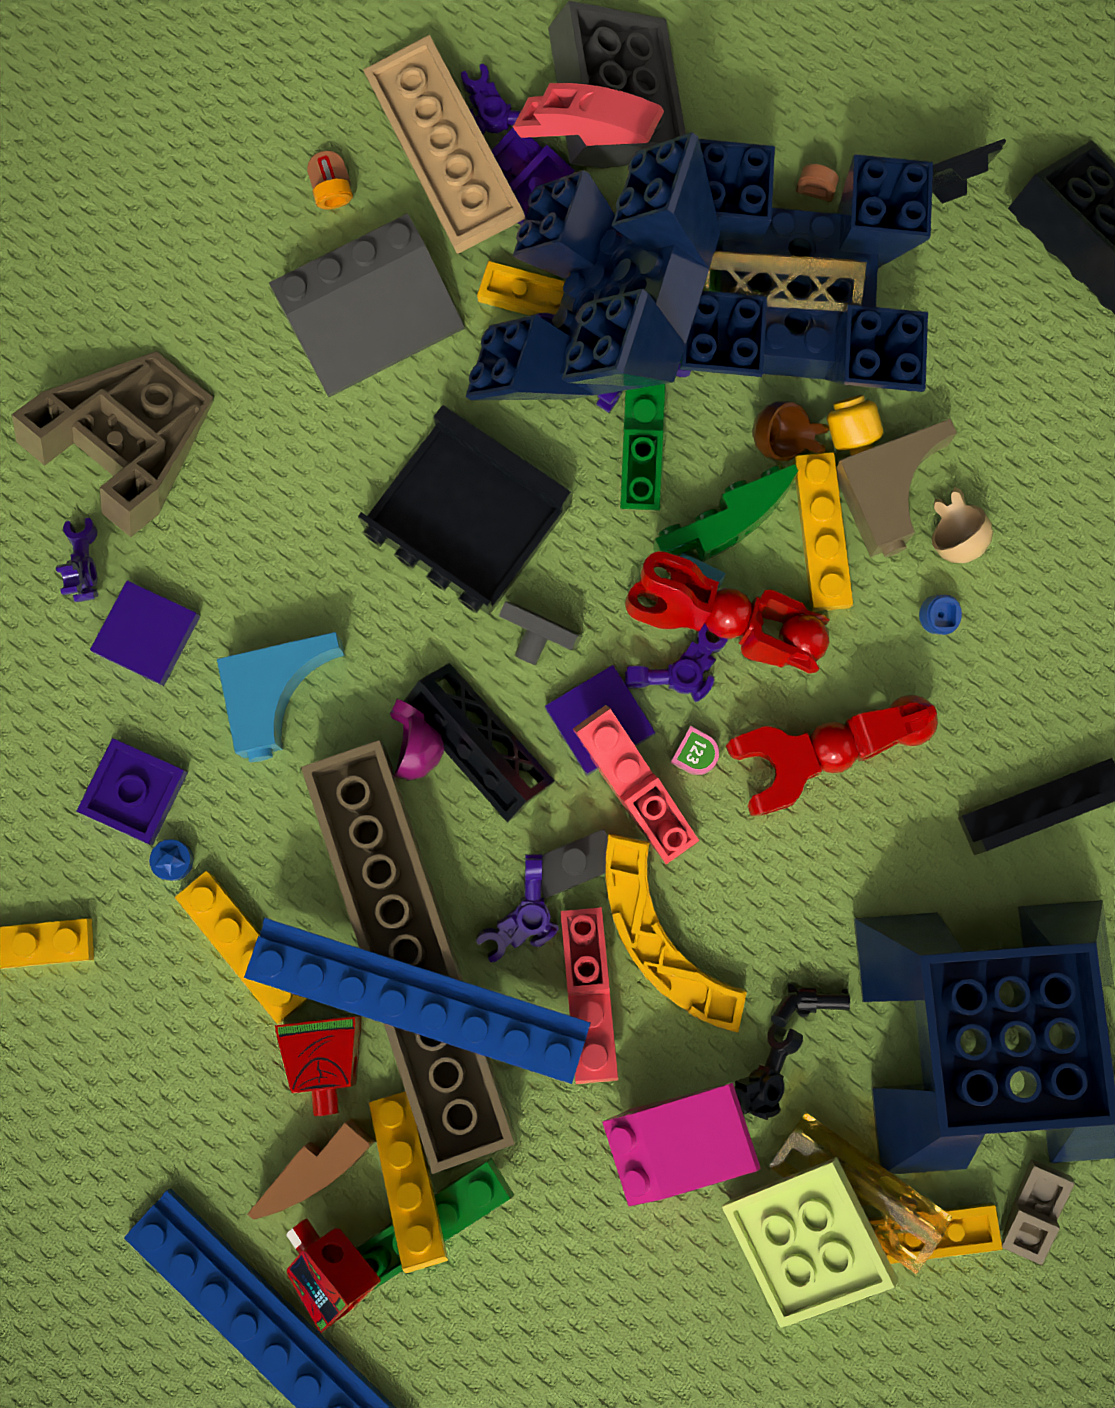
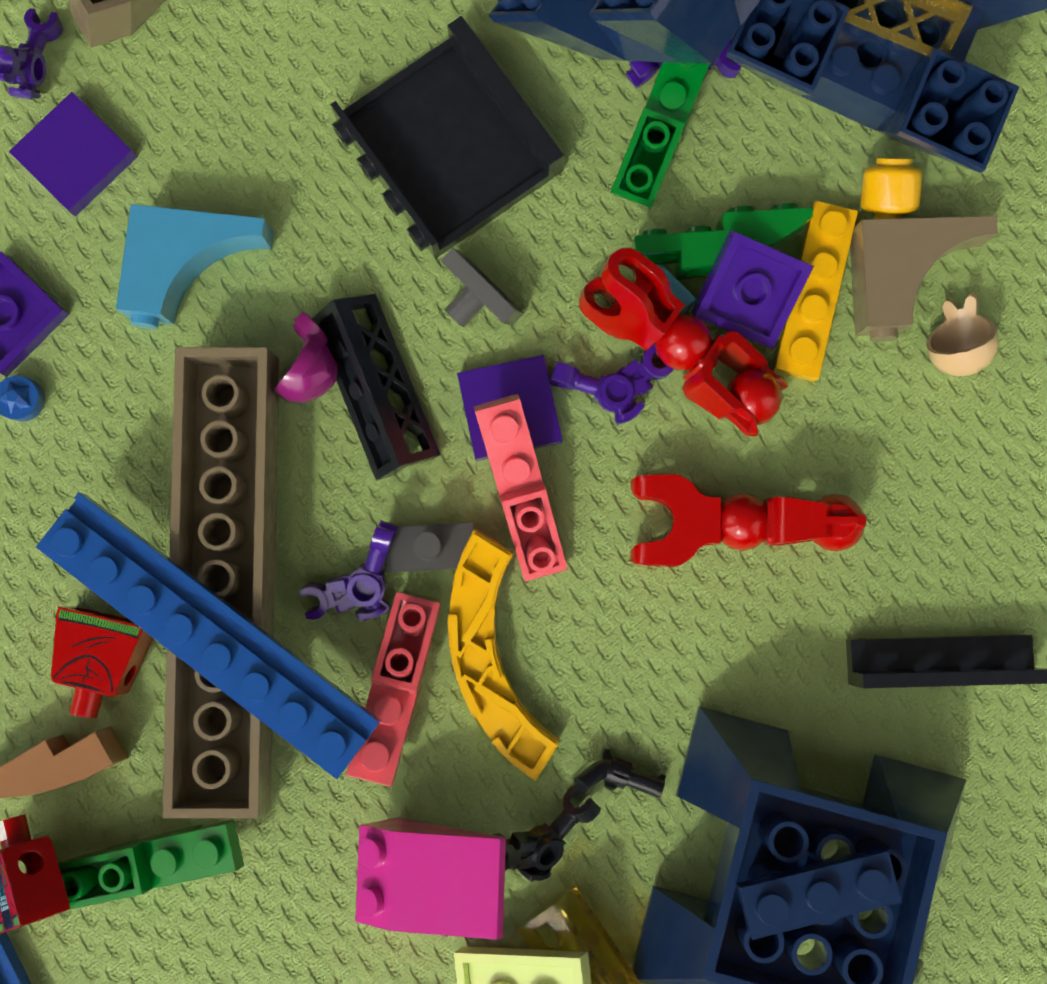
camera: 15 degrees right, 5 degrees up
yellow plate [175,870,309,1024] -> none
yellow plate [369,1091,448,1273] -> none
tile [671,726,719,775] -> none
reddish brown piece [752,401,830,461] -> none
blue tile [919,595,962,635] -> none
none -> dark purple tile [691,229,814,349]
none -> dark blue plate [736,847,902,940]

